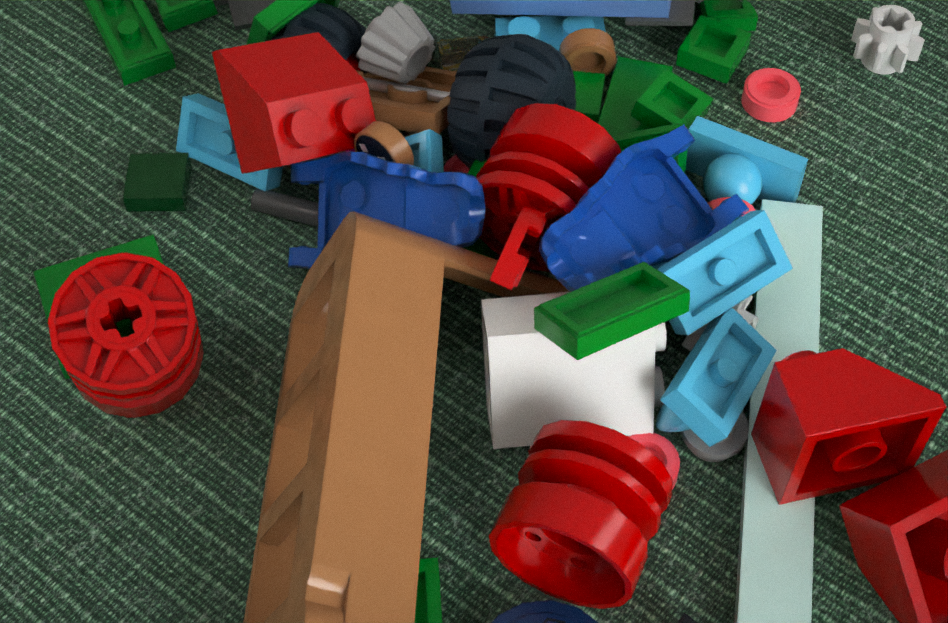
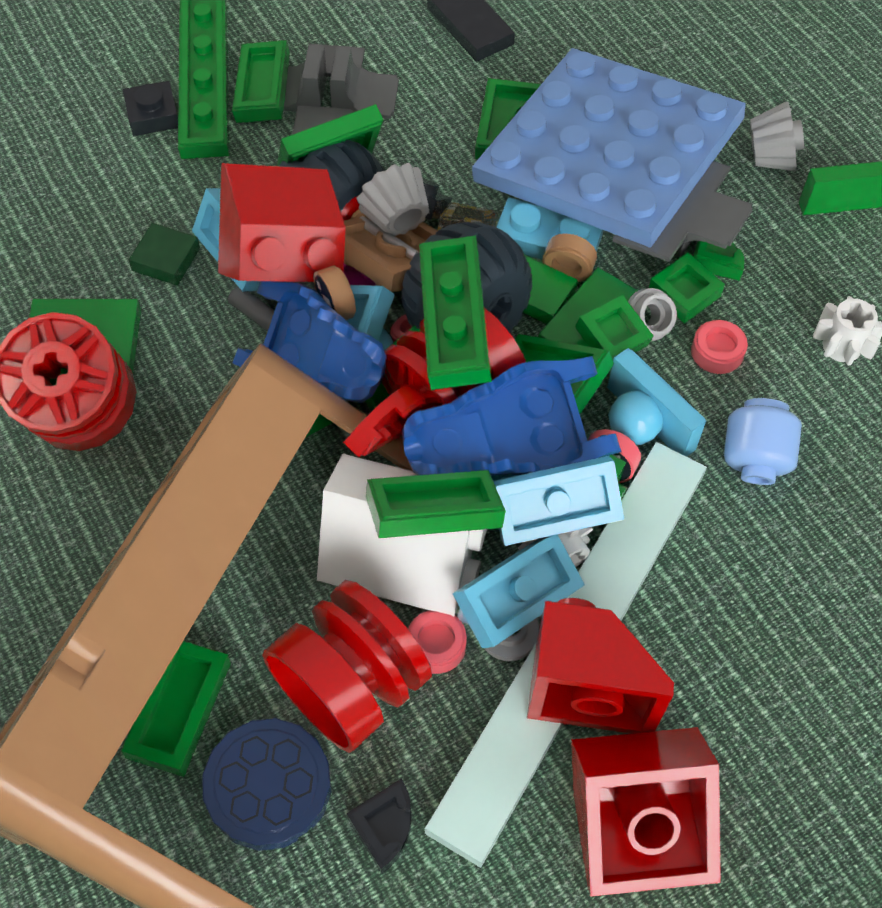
camera: 20 degrees right, 5 degrees up
none -> black plate [123,81,178,136]
none -> green tile [419,235,492,390]
none -> light grey plate [628,288,677,341]
none -> light blue head [724,398,802,485]

